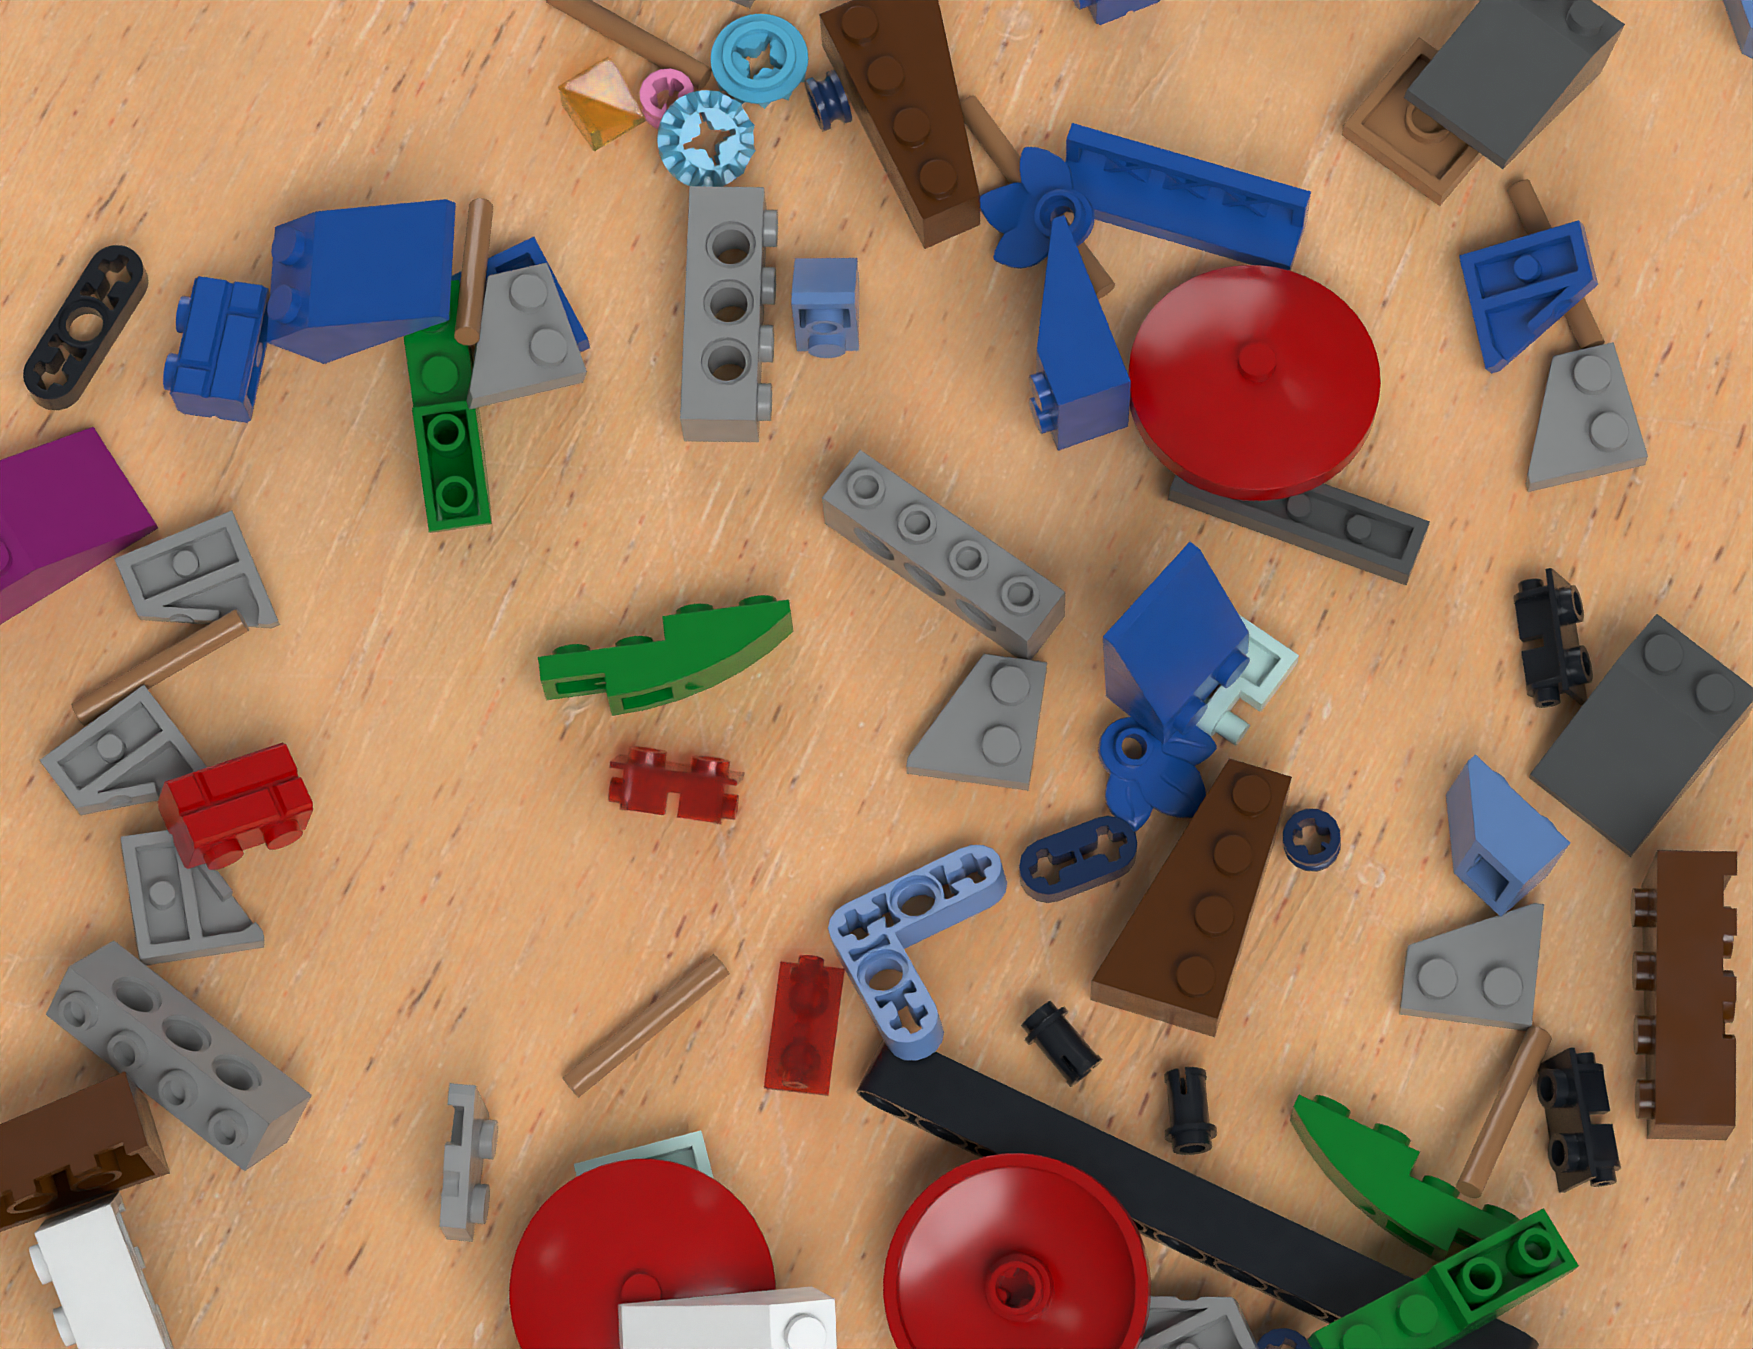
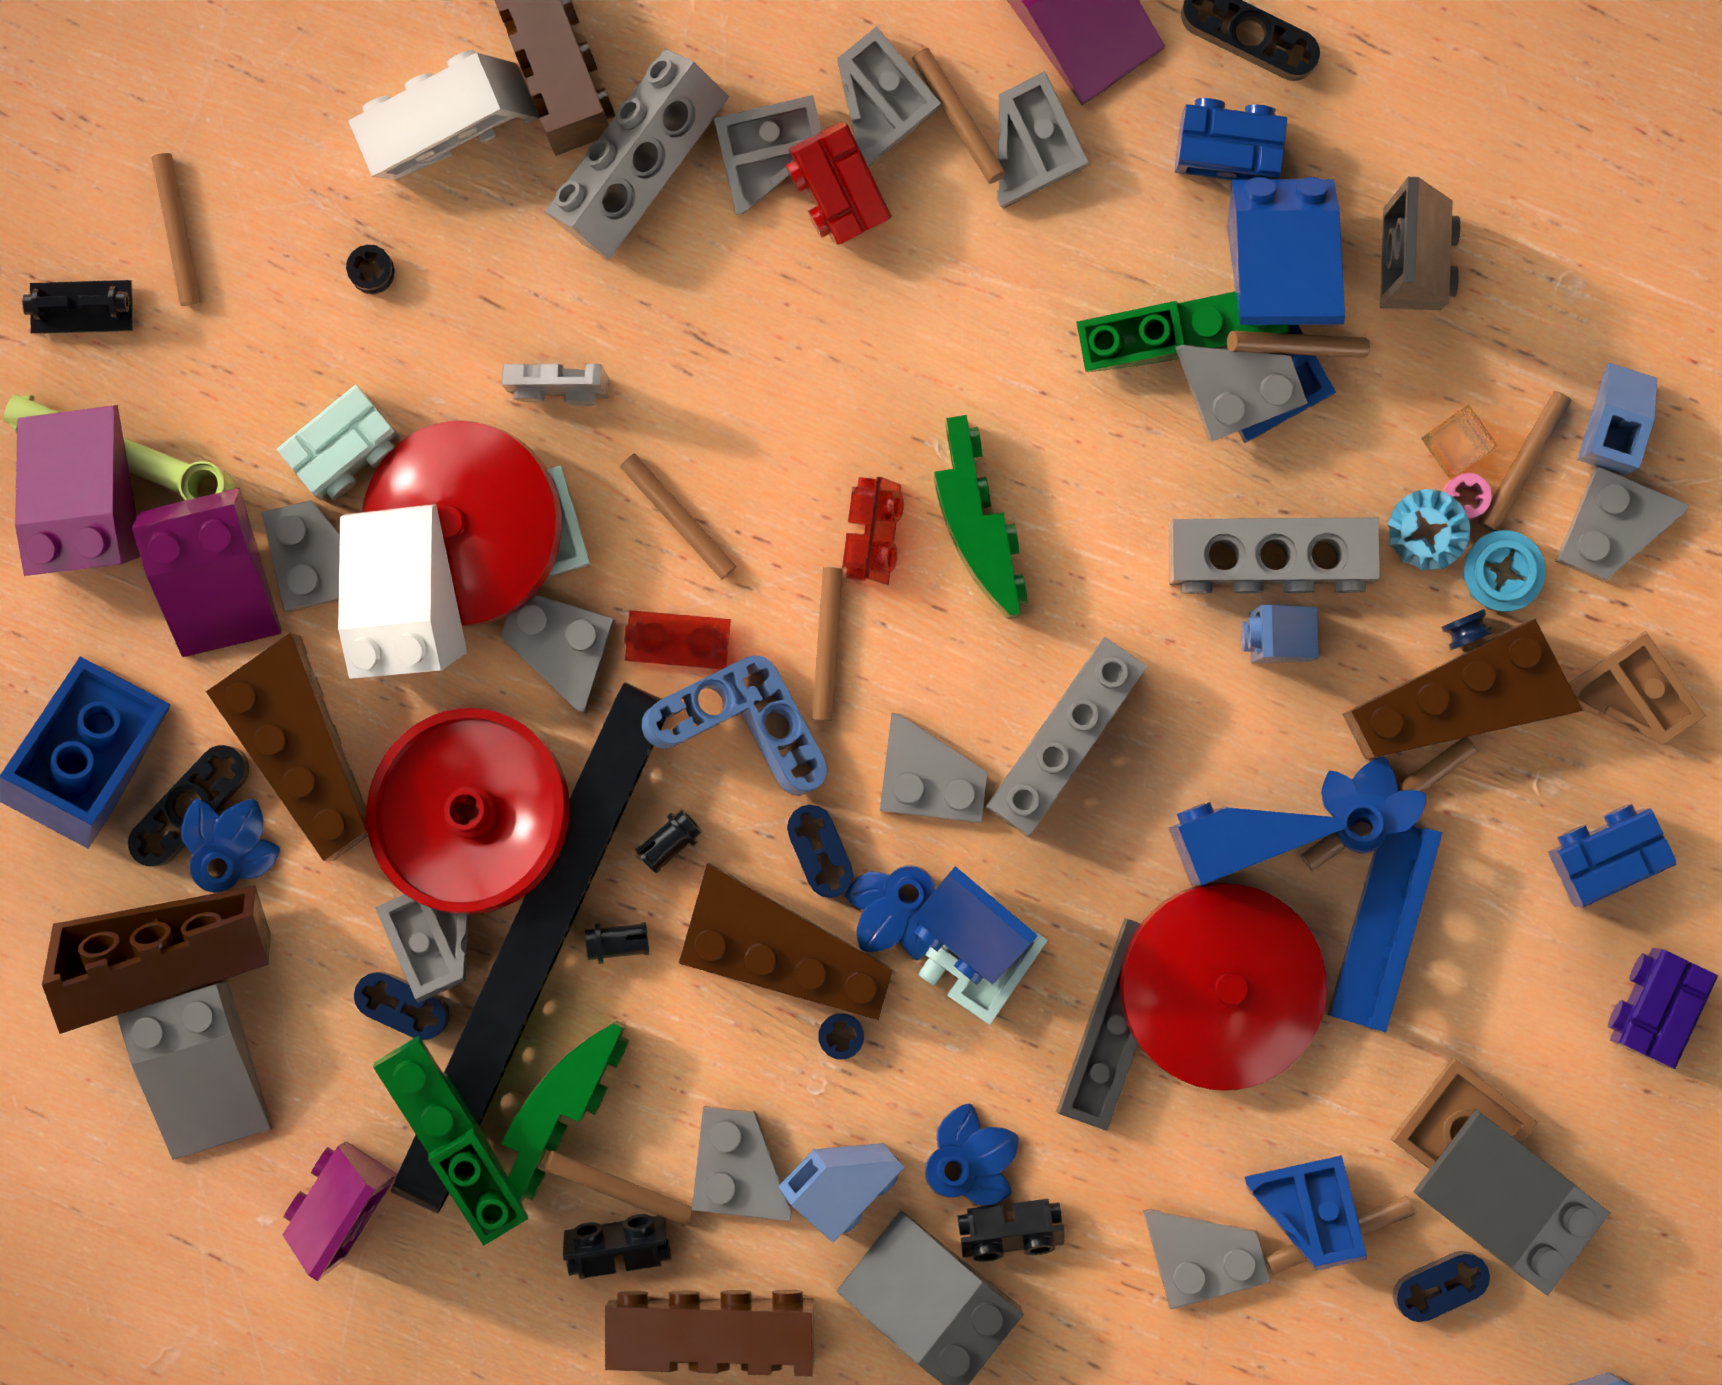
camera: 85 degrees right, 15 degrees up
none -> light grey wing [501,594,615,713]
none -> medium nougat bar [812,567,843,721]
none -> blue plate [925,1103,1019,1206]
none -> dark grey slope [1380,177,1460,311]
none -> dark blue beam [1393,1251,1490,1322]

